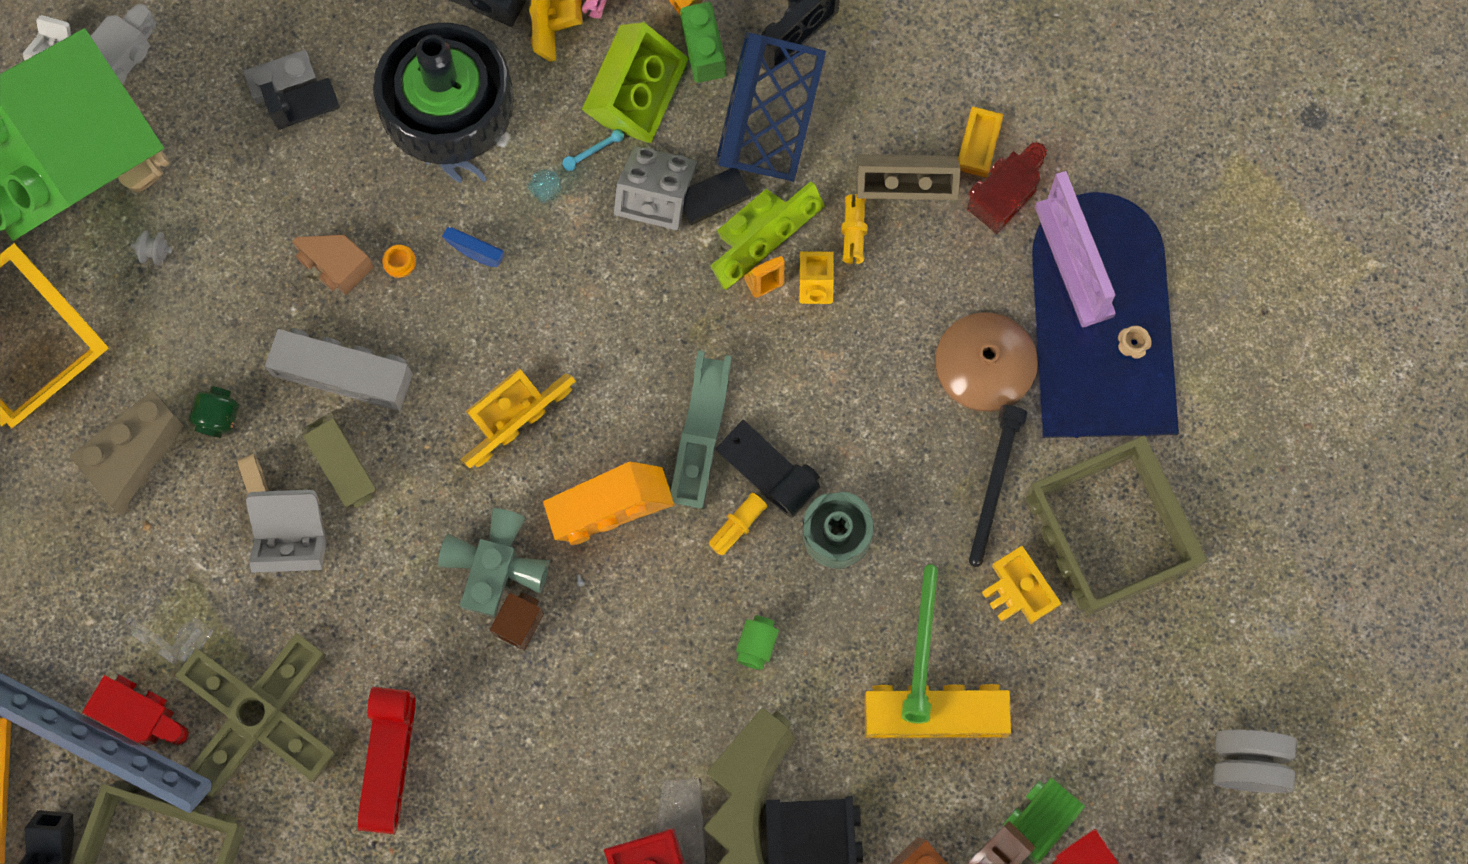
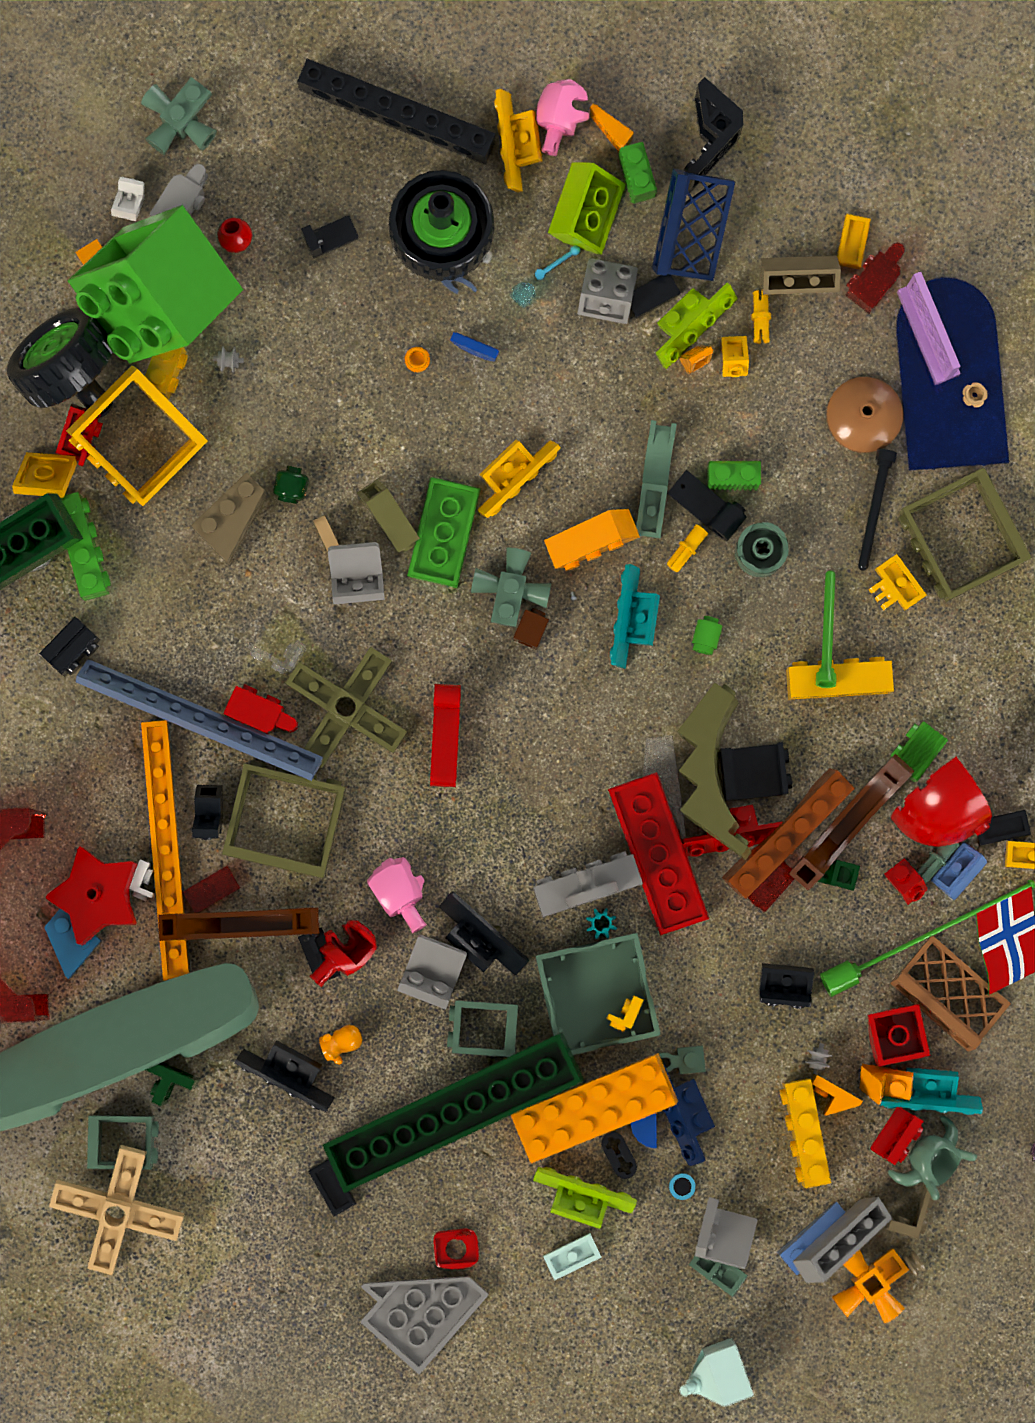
camera: 10 degrees left, 10 degrees up
light grey plate [244,49,317,104] -> none
light grey brick [265,328,413,411] -> none
medium nougat slope [292,235,374,295] -> none
none -> yellow brick [145,347,188,400]
none -> red piece [217,218,252,253]
none -> bright green tile [407,477,480,588]
none -> teal bracket [610,564,660,669]
none -> bright green brick [707,461,761,491]

